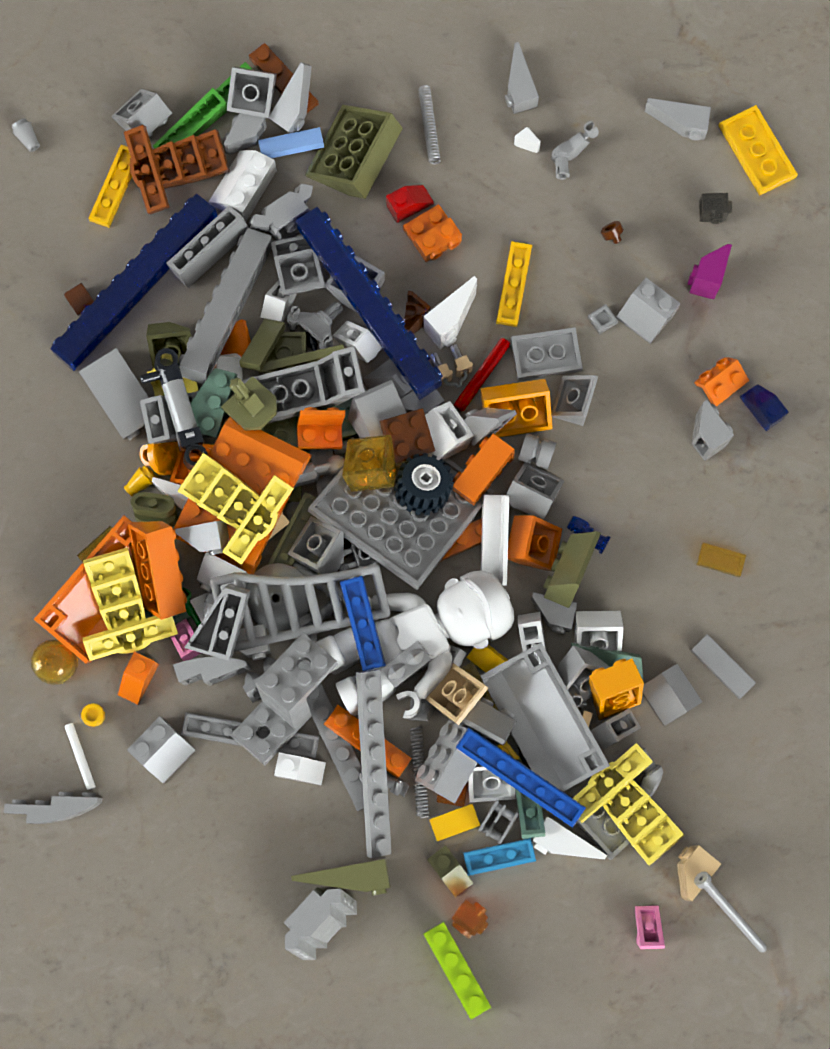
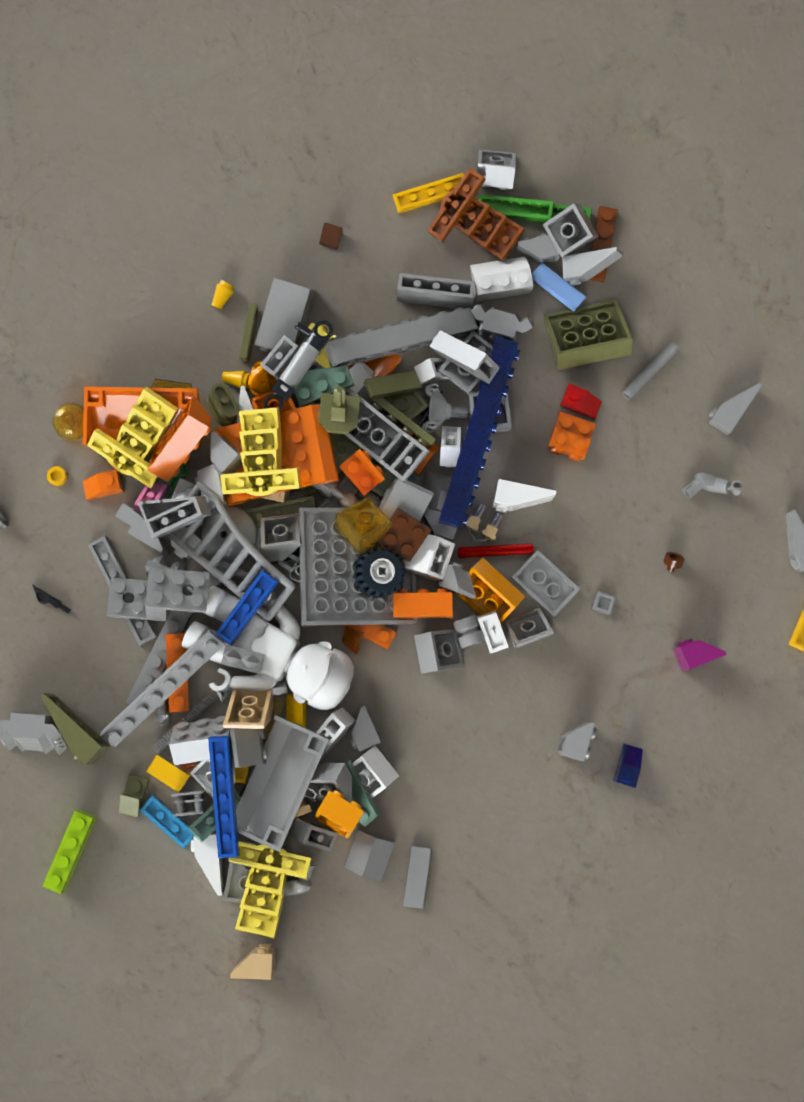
camera: 50 degrees right, 5 degrees up
light grey cone [12,119,40,152] -> none
clear blue brick [50,193,218,371] -> none
white bar [64,723,96,790] -> none
light grey slope [127,716,196,783] -> none
olive slope [146,322,191,368] -> none
white slope [274,752,326,785] -> none
reddish brown slope [402,291,431,339] -> none
clear orange brick [451,899,489,939] -> none
white panel [481,495,509,586] -> none
yellow tile [496,241,532,327] -> none
orange slope [508,515,562,571] -> none
white slope [514,127,541,153] -> none
olive slope [543,531,601,608] -> none
clear blue connector [567,516,611,554] -> none
light grey slope [616,278,680,344] -> none
bright pink slope [635,906,665,949] -> none
orange bracket [694,357,750,406] -> none
light grey bar [694,871,767,953] -> none
clear yellow tile [696,543,746,577] -> none
clear smoke brick [699,193,732,224] -> none
none -> black hand [32,584,71,613]
none -> yellow cone [211,280,234,310]
none -> olive tile [240,303,259,363]
none -> clear orange slope [342,626,365,654]
none -> slope [429,330,500,384]
none -> white plate [477,610,508,654]

